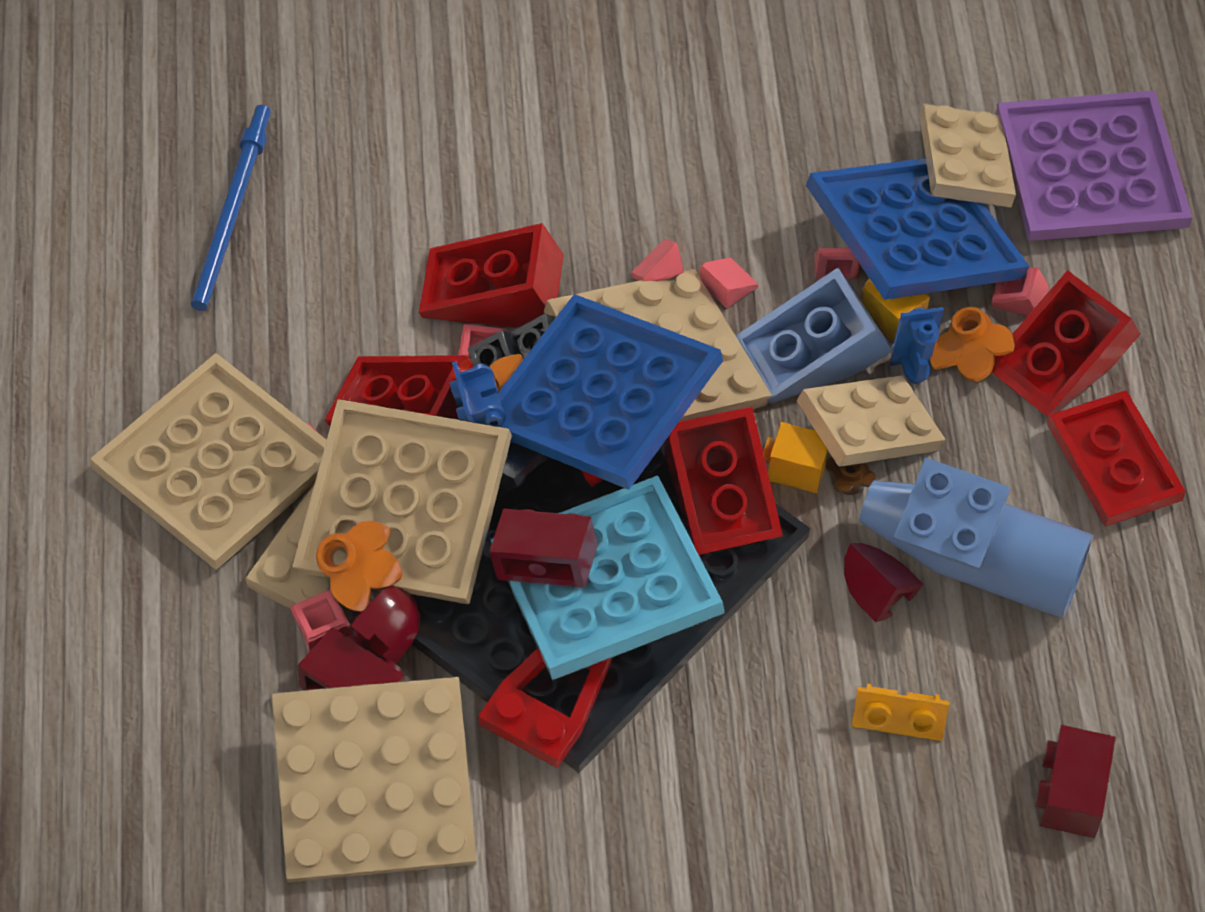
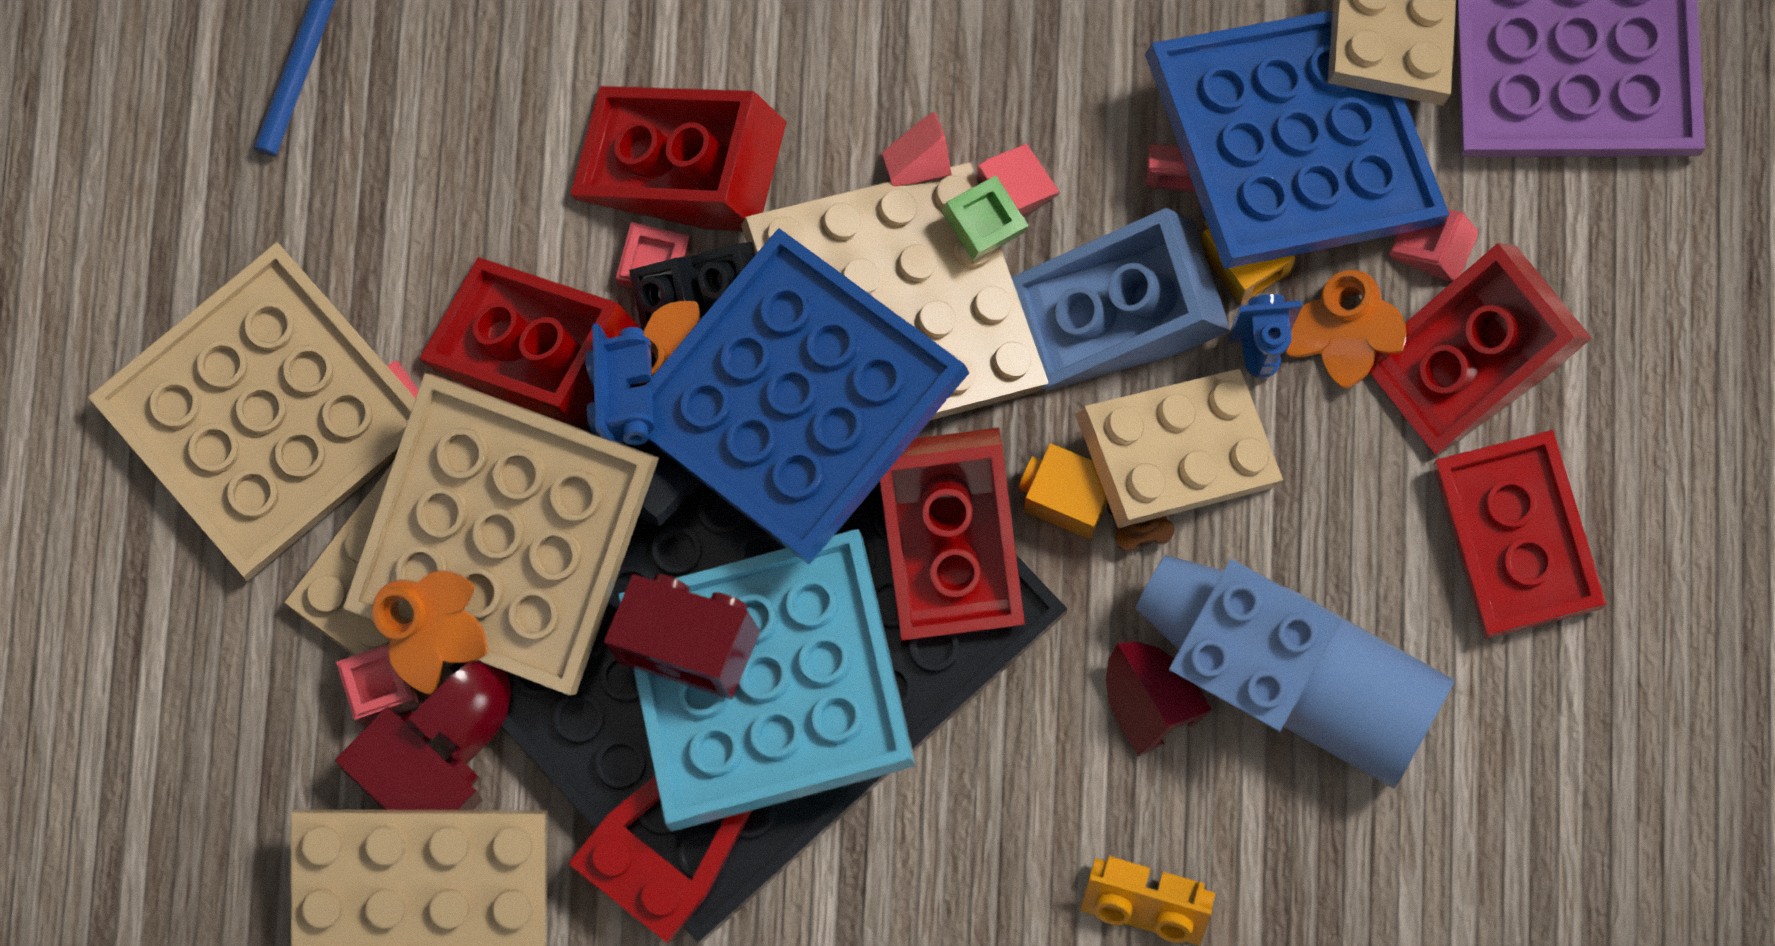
camera: 10 degrees right, 20 degrees up
none -> bright green plate [941,175,1028,261]

